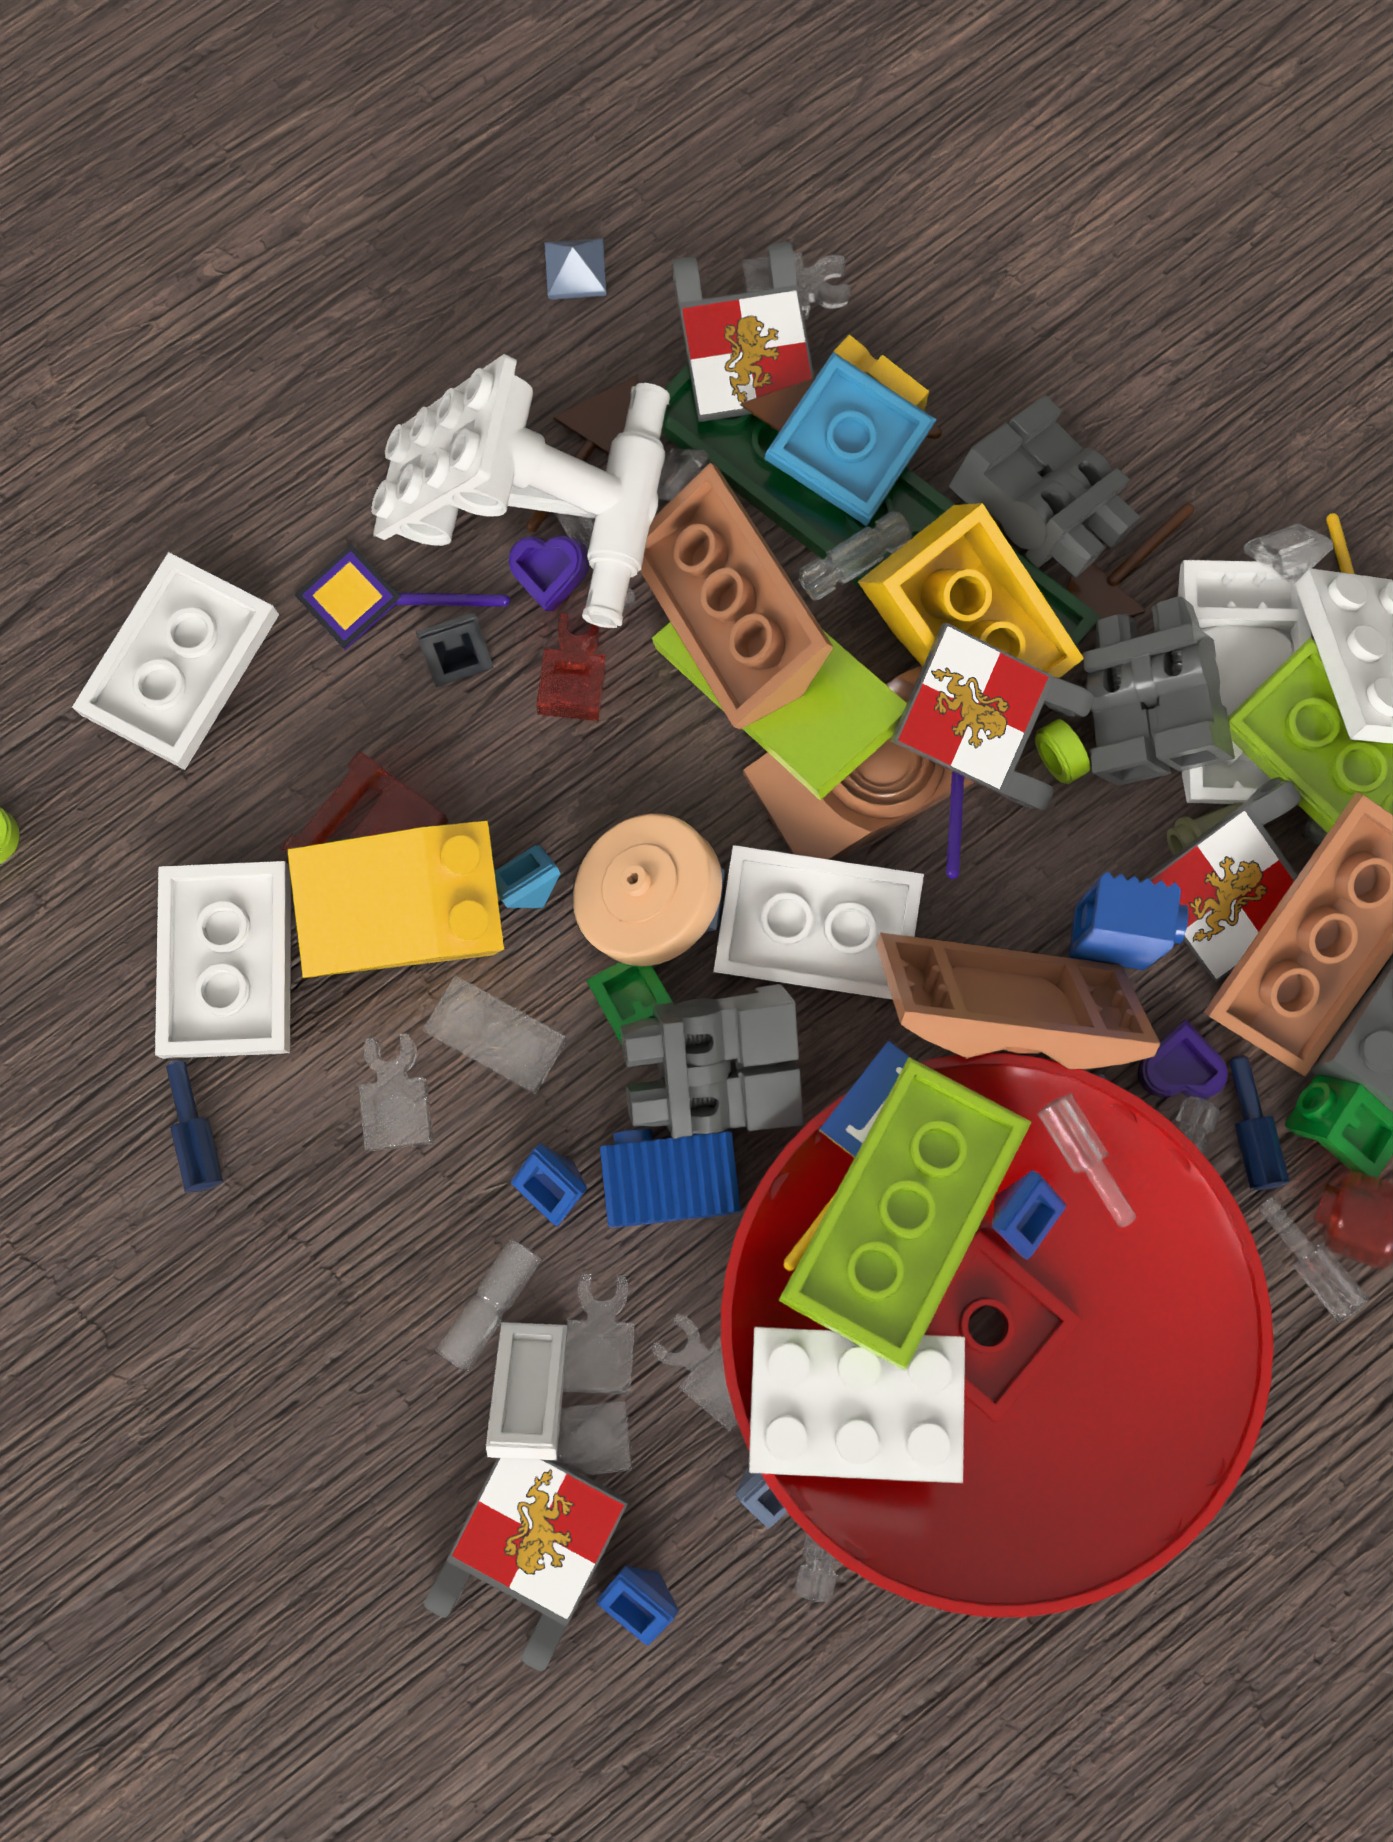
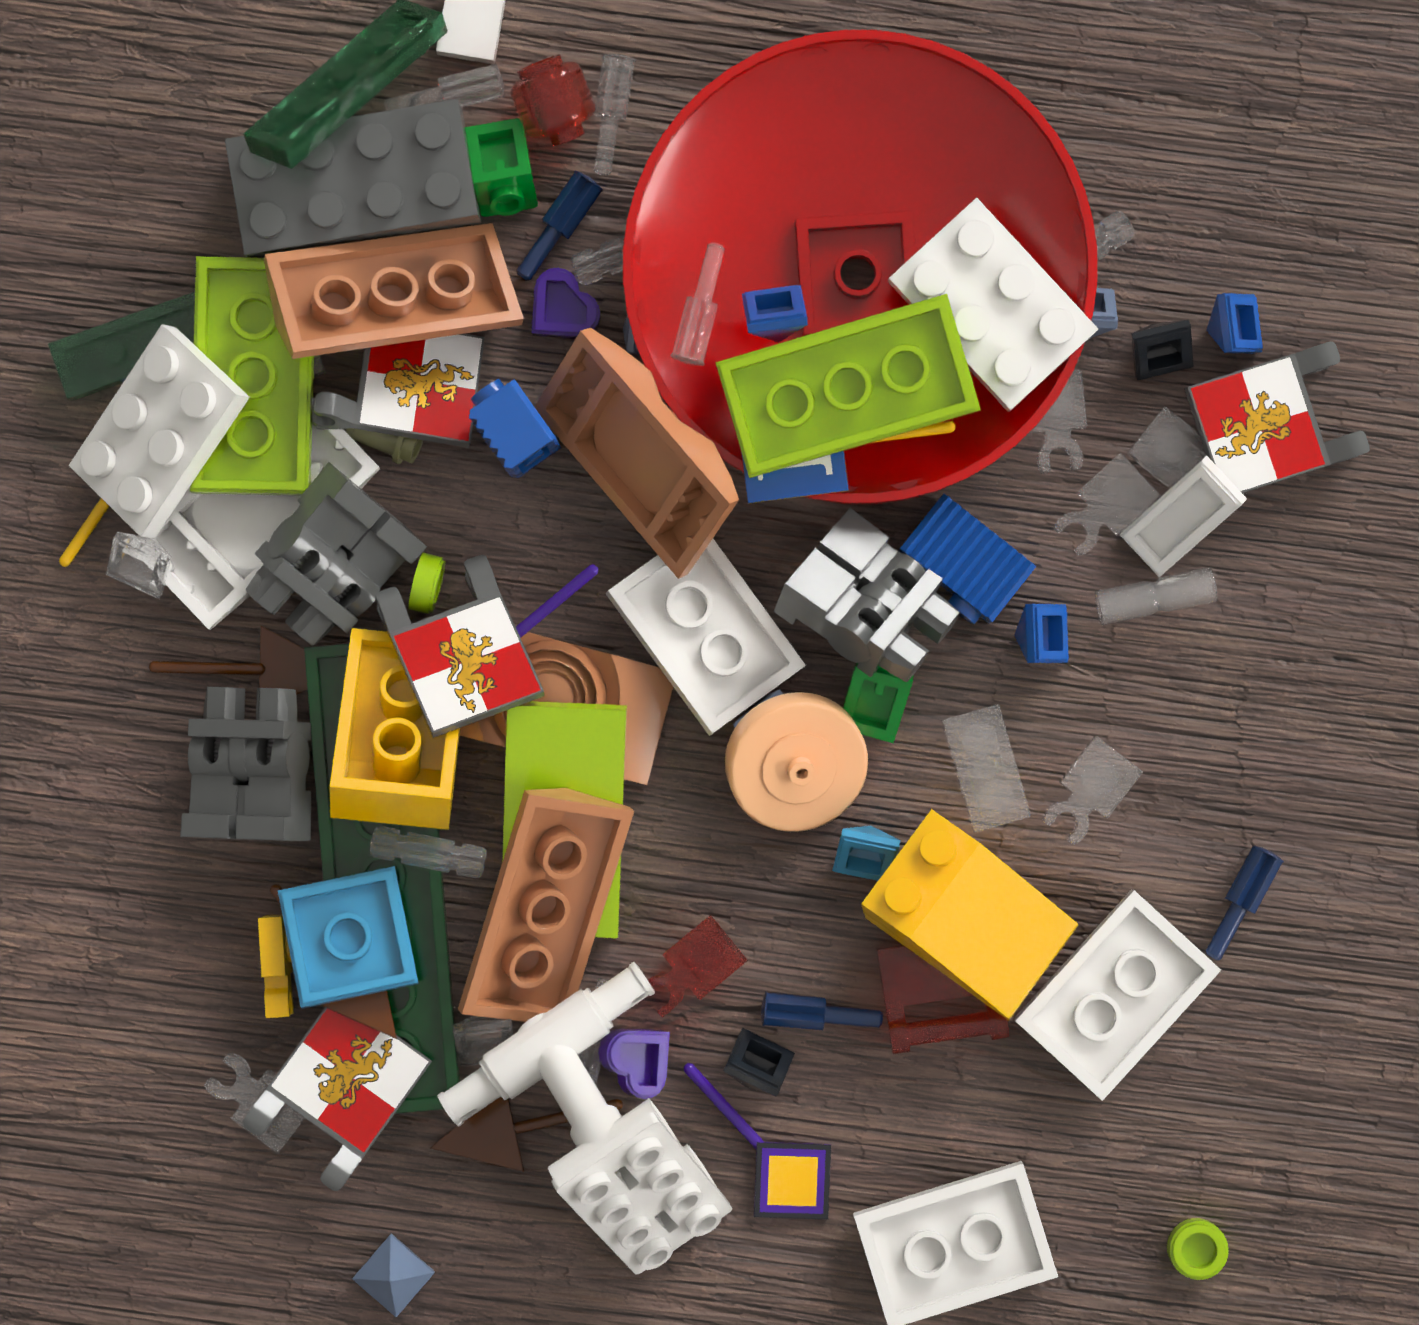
camera: 135 degrees left, 10 degrees up
none -> dark blue axle [761,991,883,1030]
none -> black slope [1131,319,1194,381]

